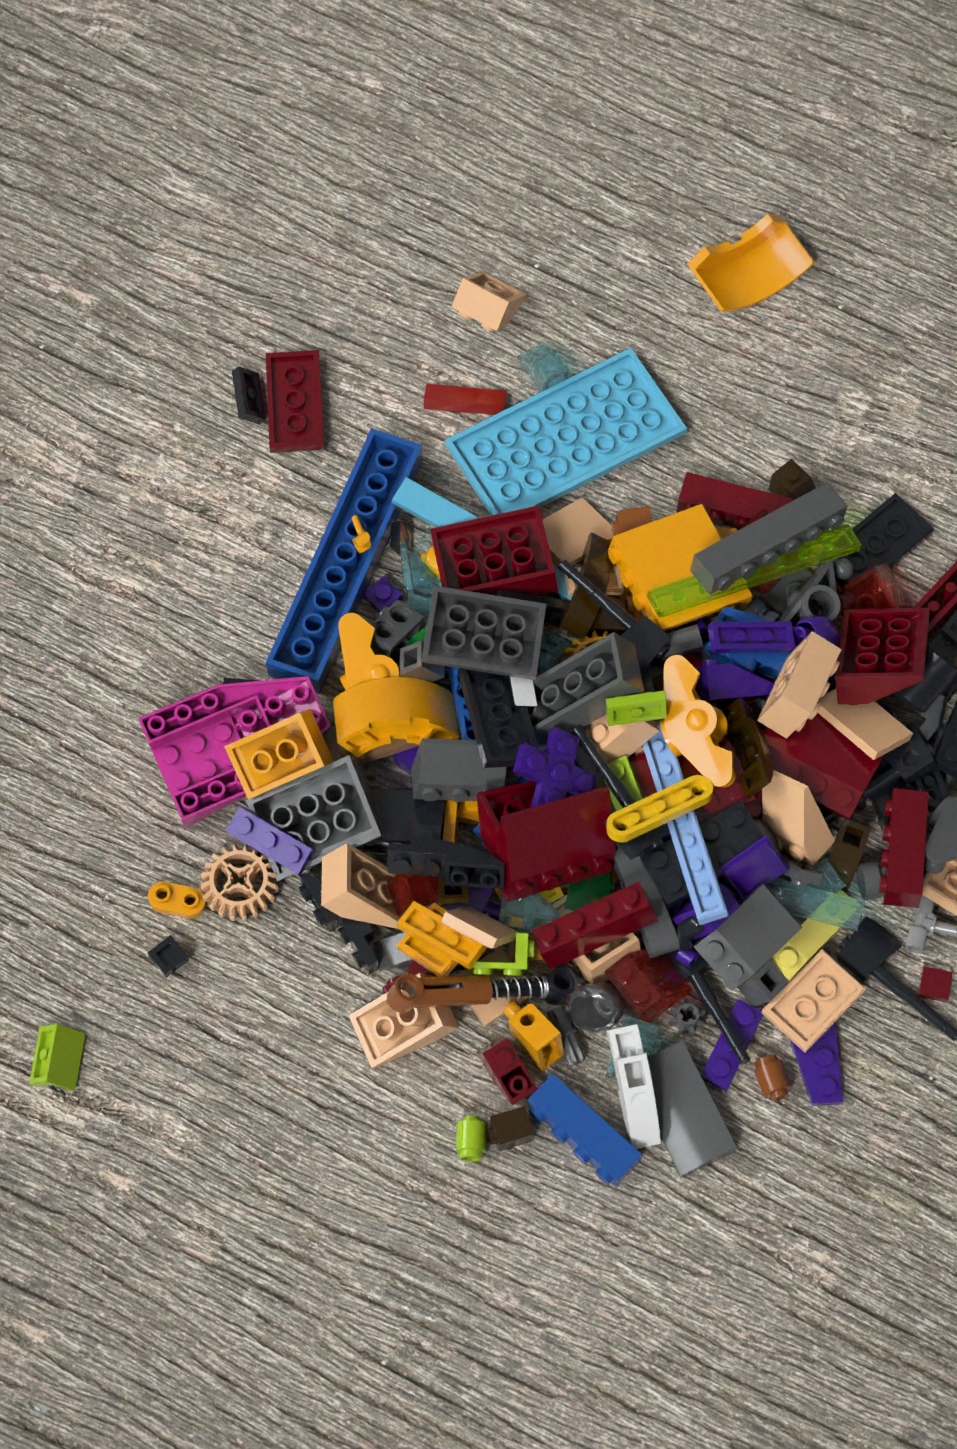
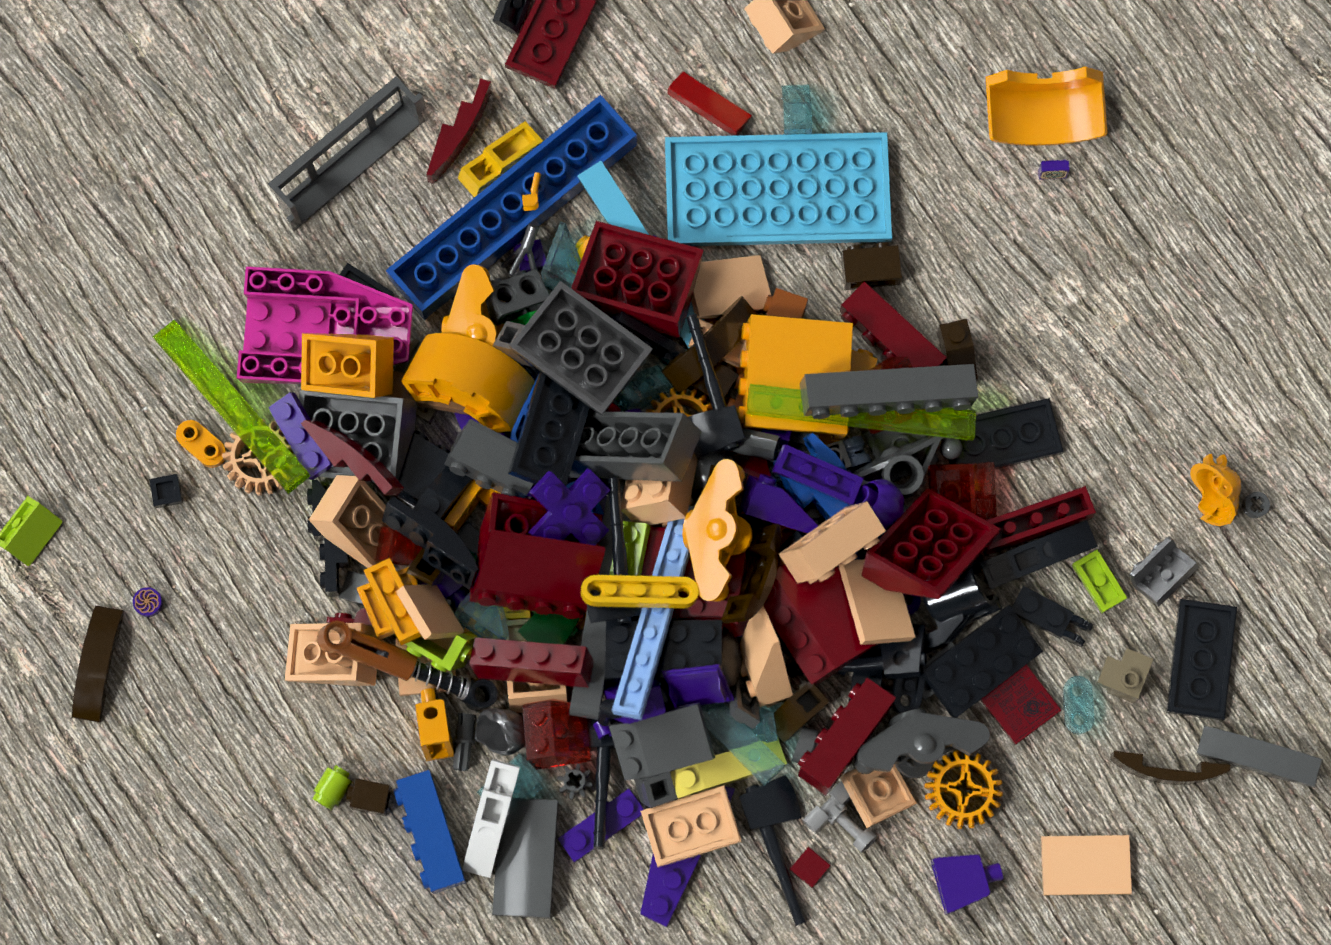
camera: 30 degrees right, 10 degrees up
black tile [390,521,412,559] -> none
dark red slope [476,1037,537,1105] -> none
white sticker [510,676,537,706] -> none
lime plate [606,691,666,726] -> none
dark orange brick [754,1055,792,1102] -> none
none -> dark brown slope [71,605,124,723]
none -> tile [133,587,163,617]
none -> clear neon green tile [152,320,310,494]
none -> dark grey piece [268,76,426,231]
none -> dark red slope [301,420,404,496]
none -> dark red slope [426,78,492,184]
none -> yellow slope [457,121,543,198]
none -> flat silver plant [501,224,539,276]
none -> dark brown brick [841,243,902,290]
none -> dark purple tile [1038,160,1070,180]

